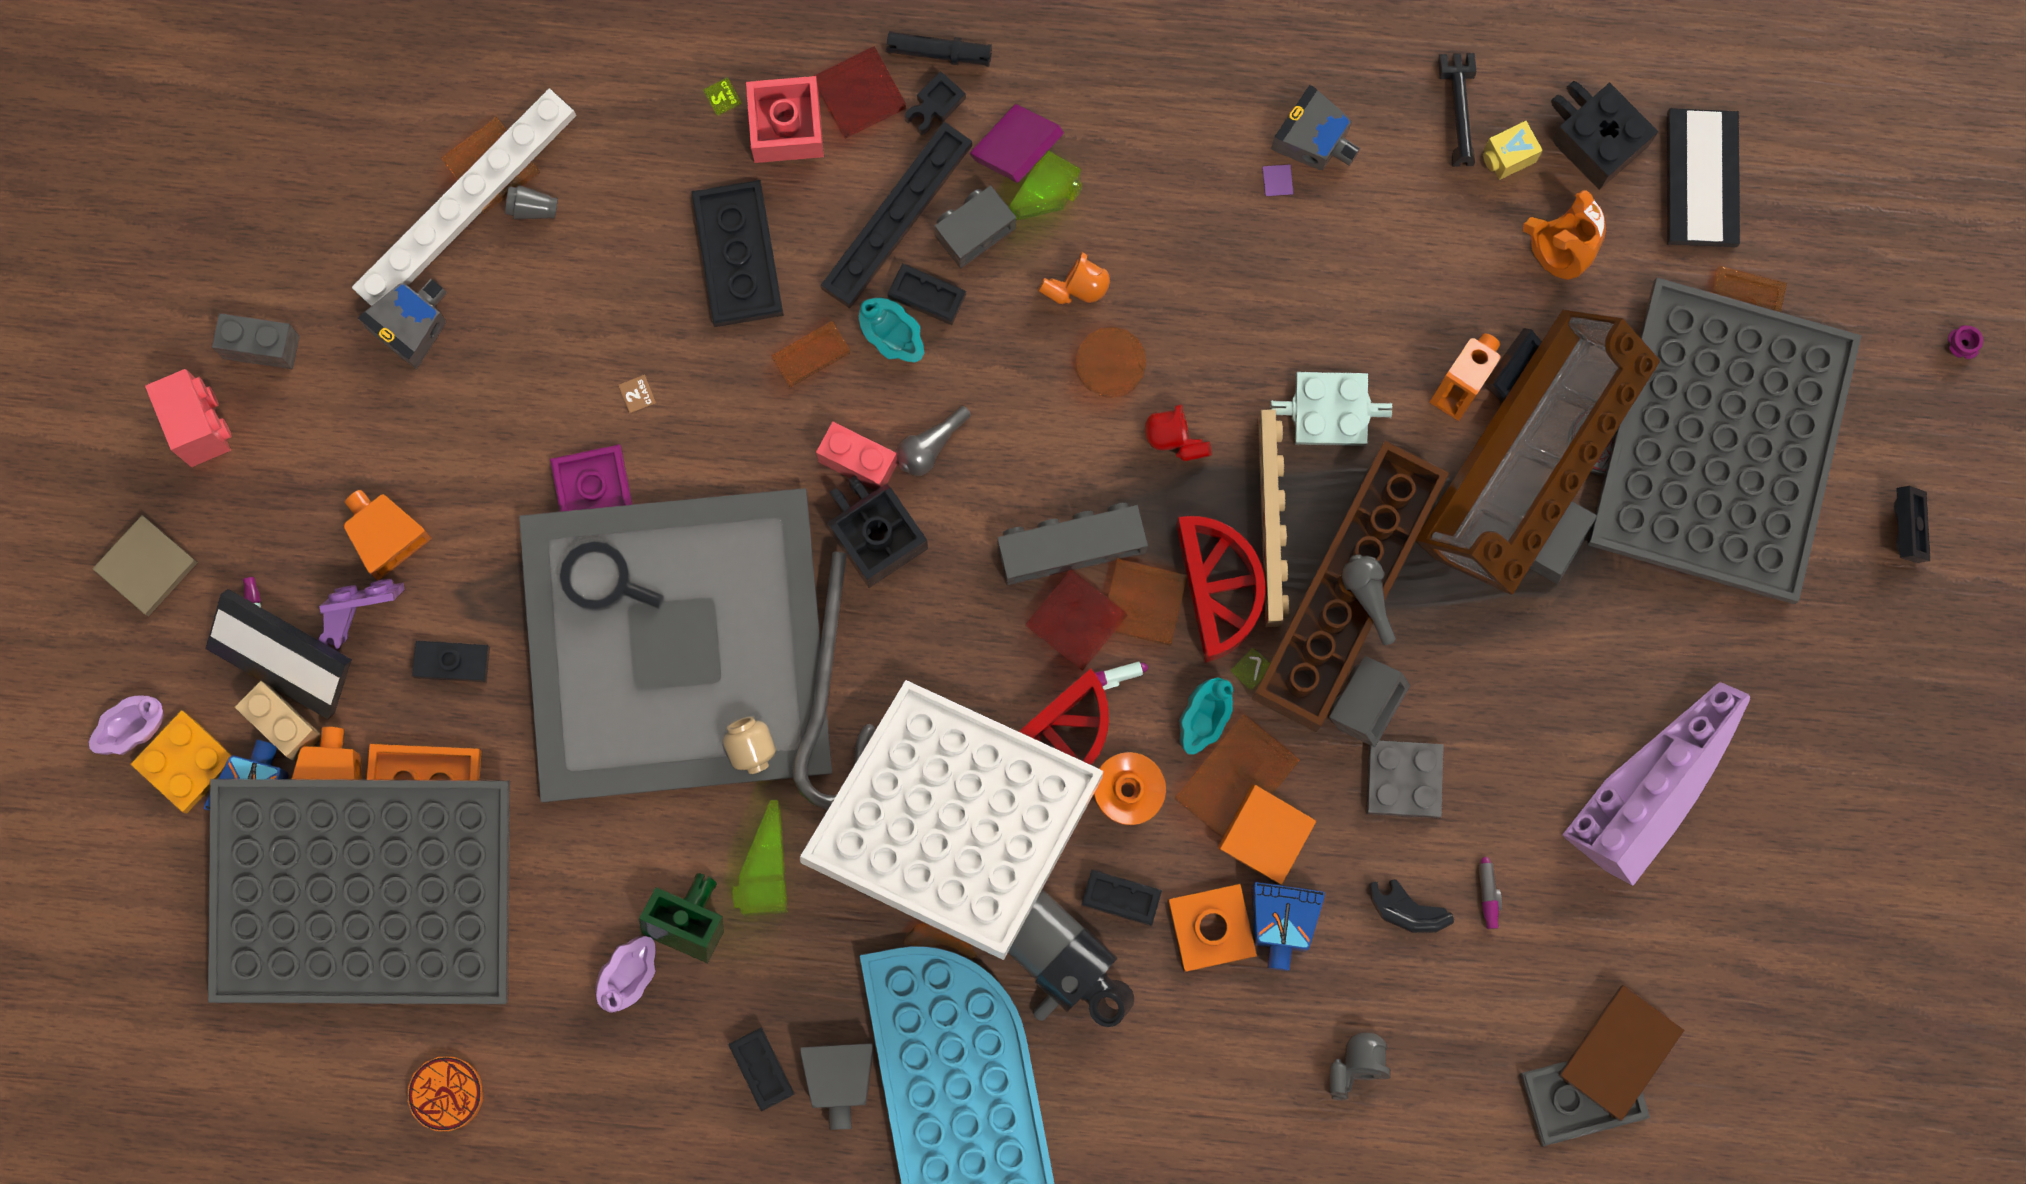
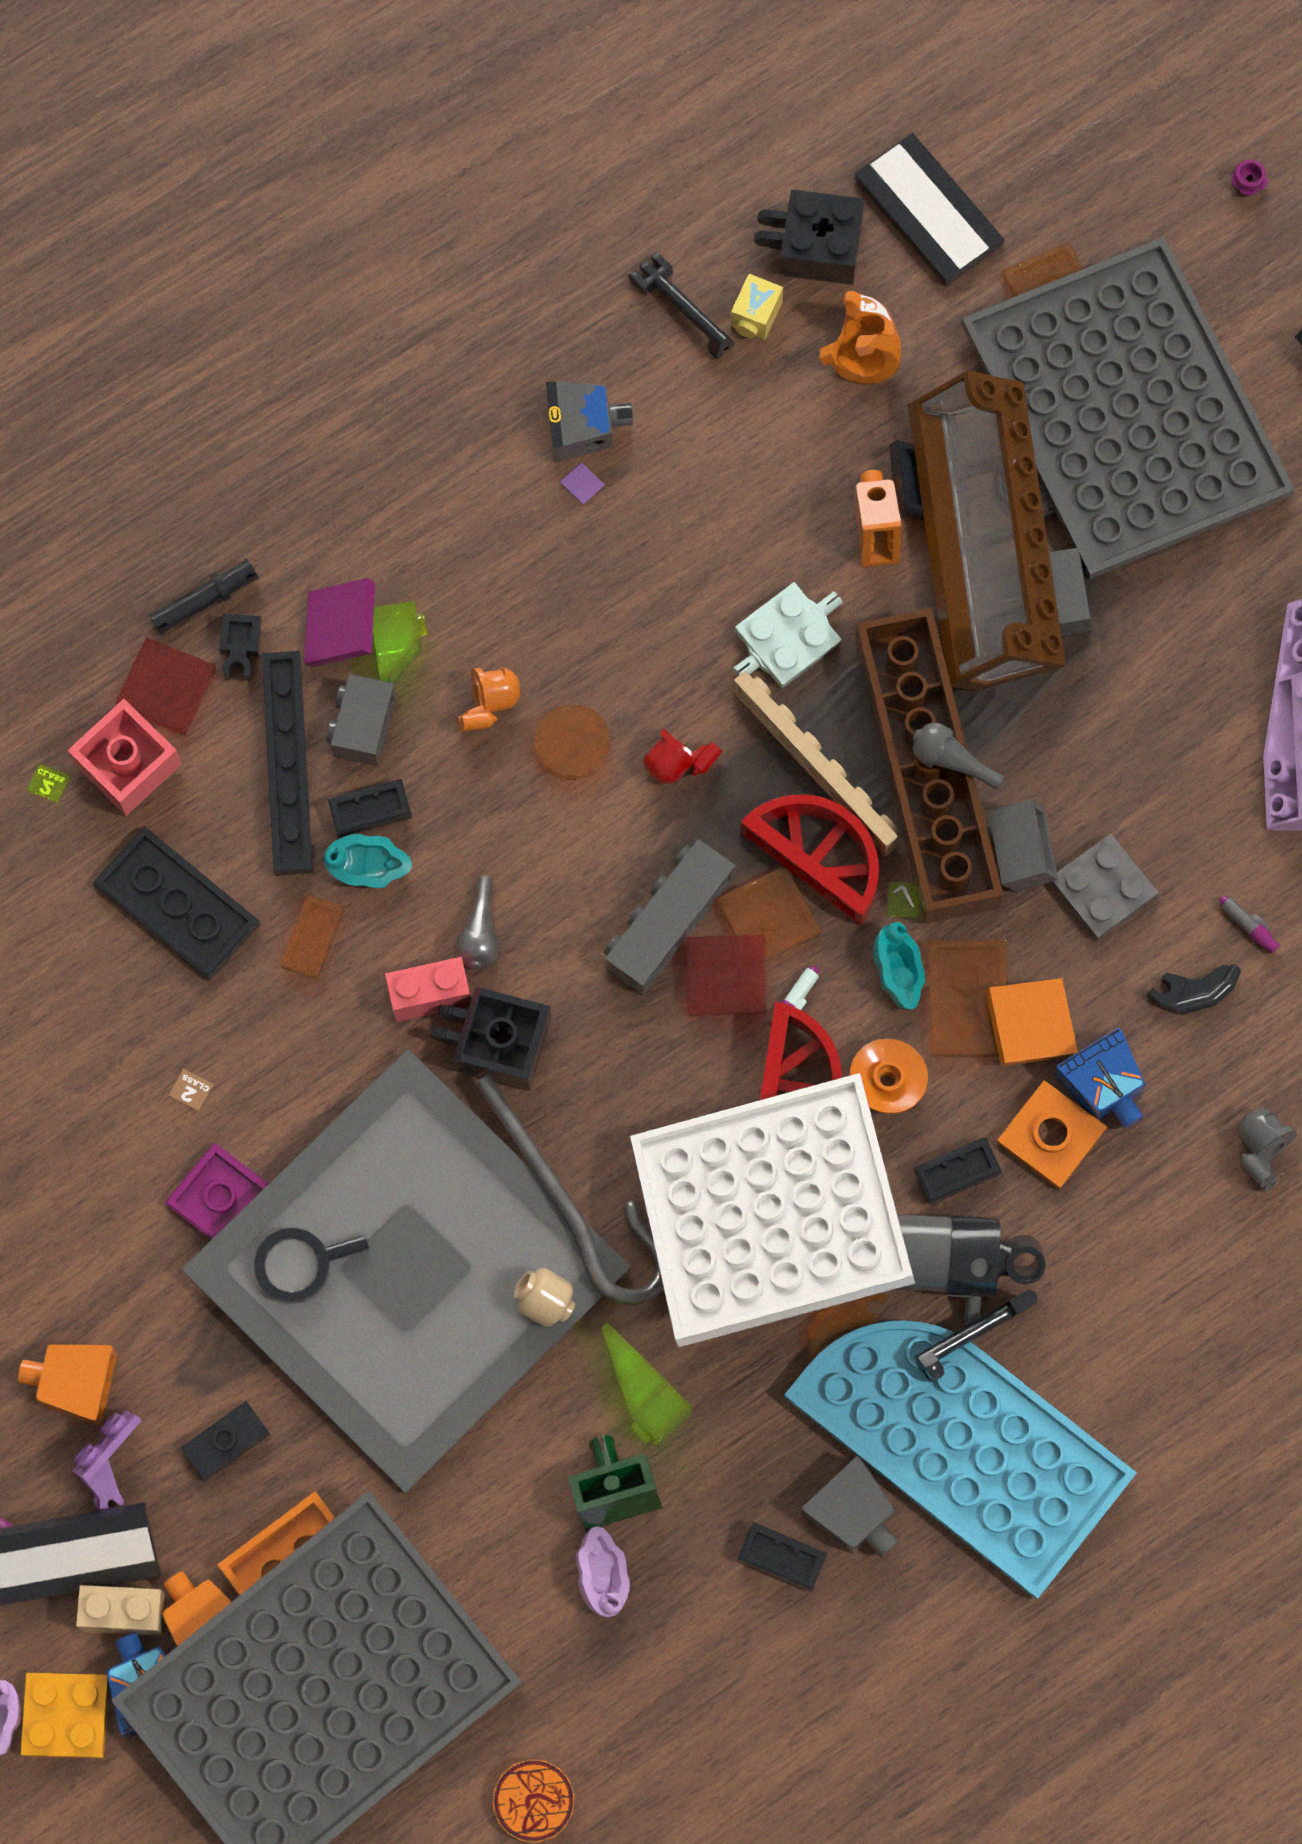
camera: 35 degrees left, 5 degrees down
none -> black hinge [914,1290,1038,1382]

